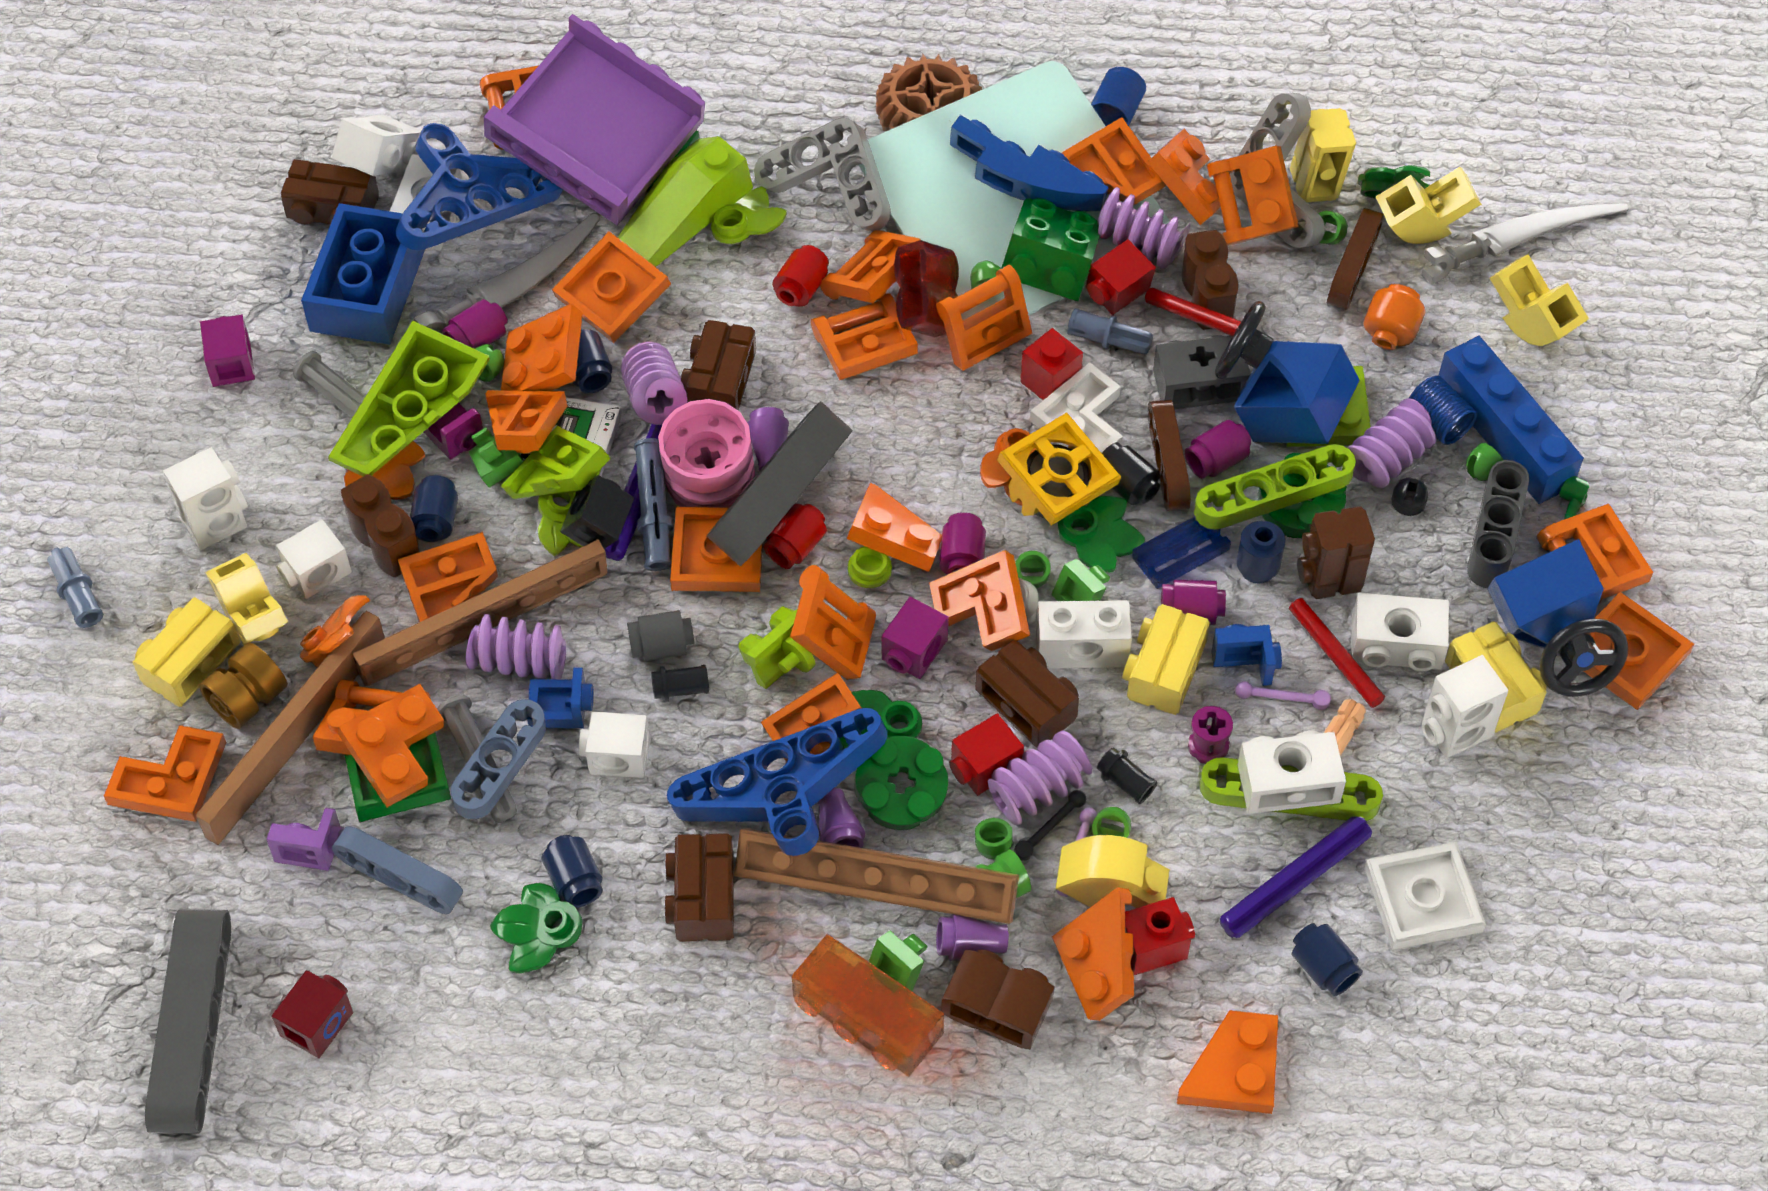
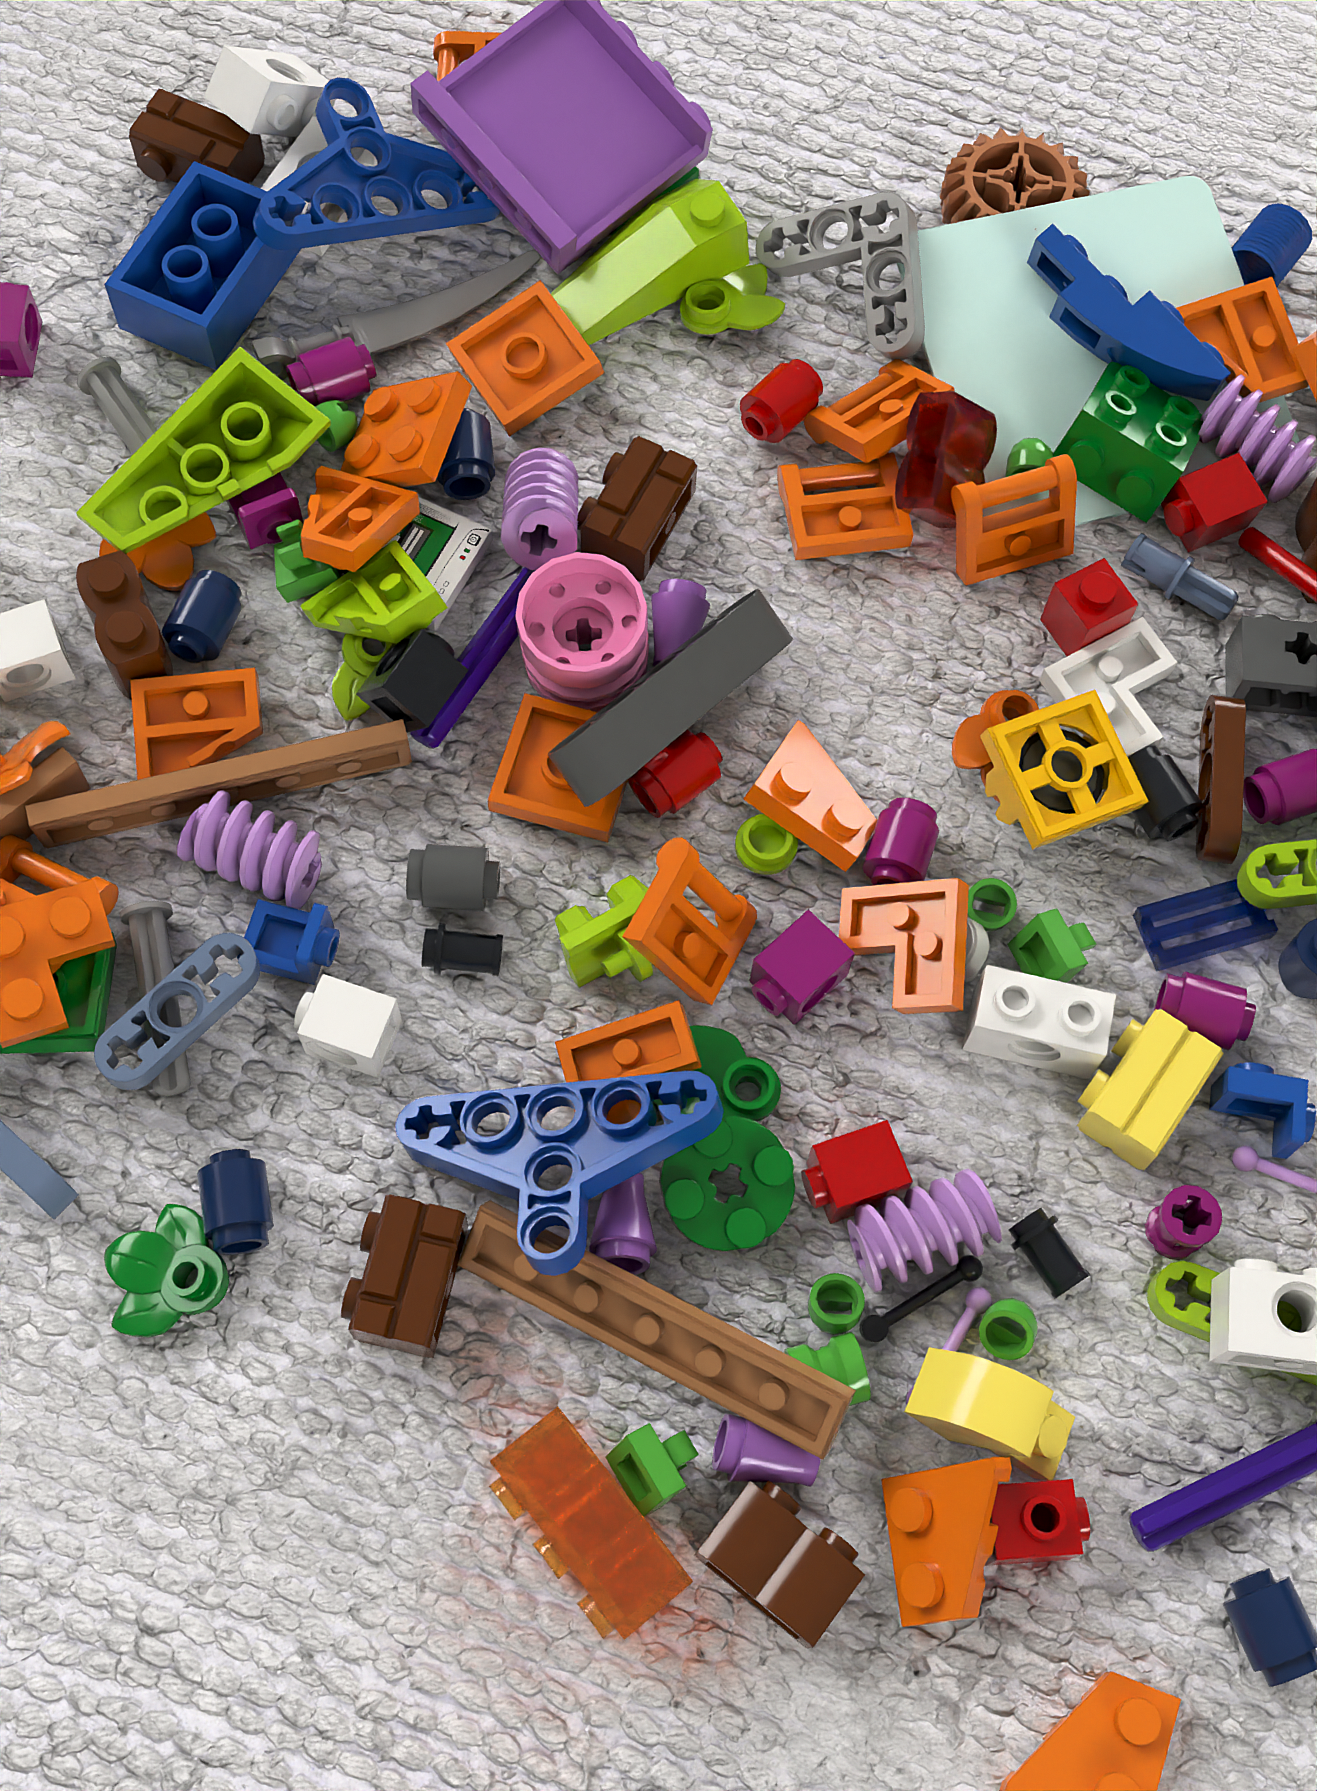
camera: 10 degrees right, 10 degrees up
sand blue pin [634,438,673,571] -> none
reddish brown brick [975,639,1079,748] -> none
green plate [1058,496,1145,572] -> none

